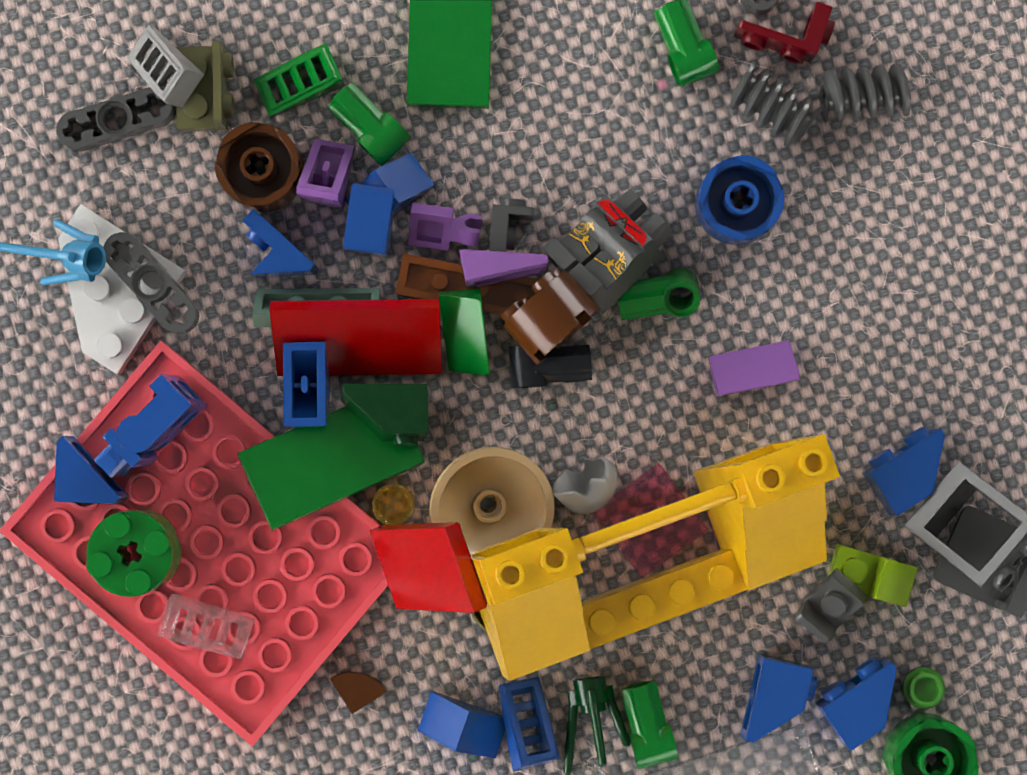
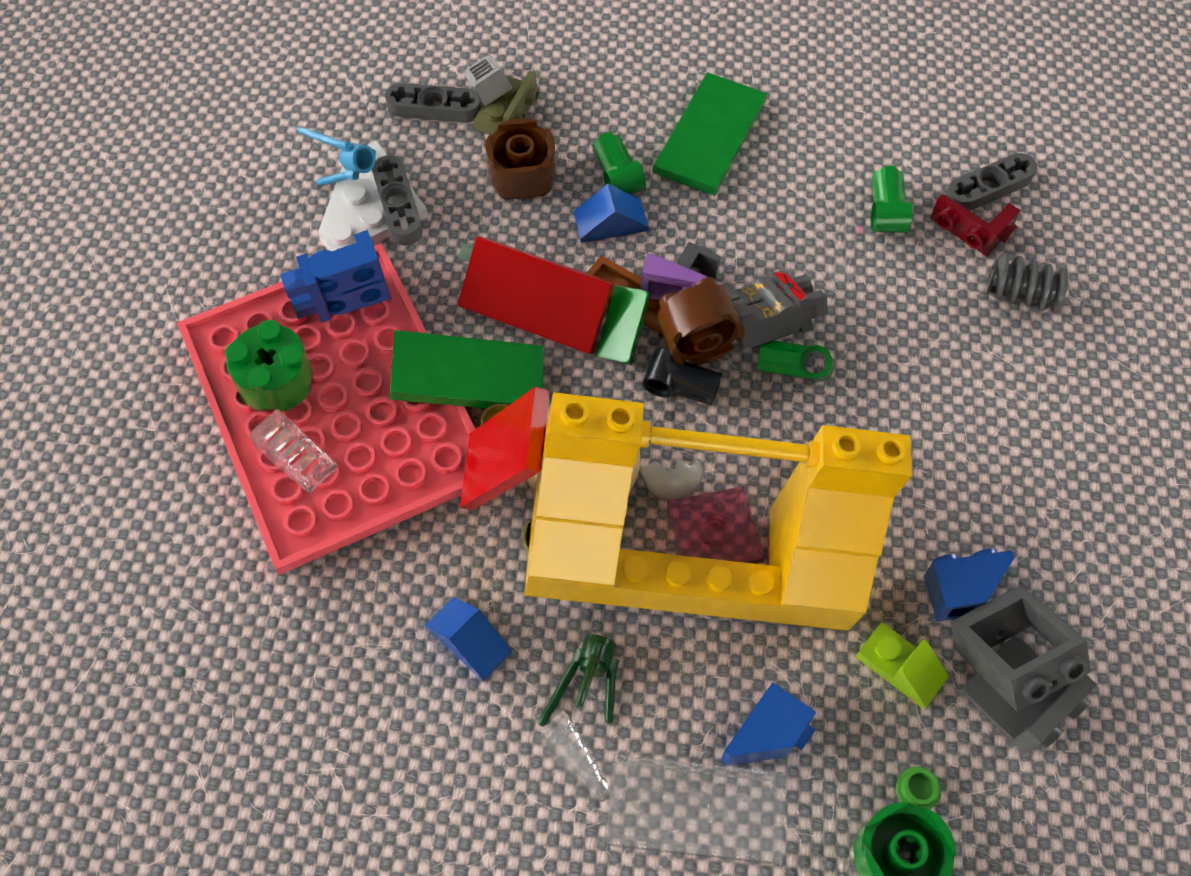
camera: 20 degrees right, 25 degrees down
blue slope [54,436,130,504] -> none
blue slope [242,209,319,278] -> none
green slope [253,43,345,118] -> none
blue slope [283,342,331,427] -> none
medium lavender slope [296,139,355,209] -> none
reddish brown tile [330,671,388,714] -> none
dark green slope [340,384,428,448] -> none
blue slope [343,183,394,257] -> none
medium lavender plate [408,203,482,251] -> none
blue slope [498,677,560,771] -> none
green piece [621,680,679,769] -> none
blue brick [695,155,785,245] -> none
dark grey piece [729,60,823,147] -> none
dark grey bracket [795,568,868,644] -> none
blue slope [815,657,897,751] -> none

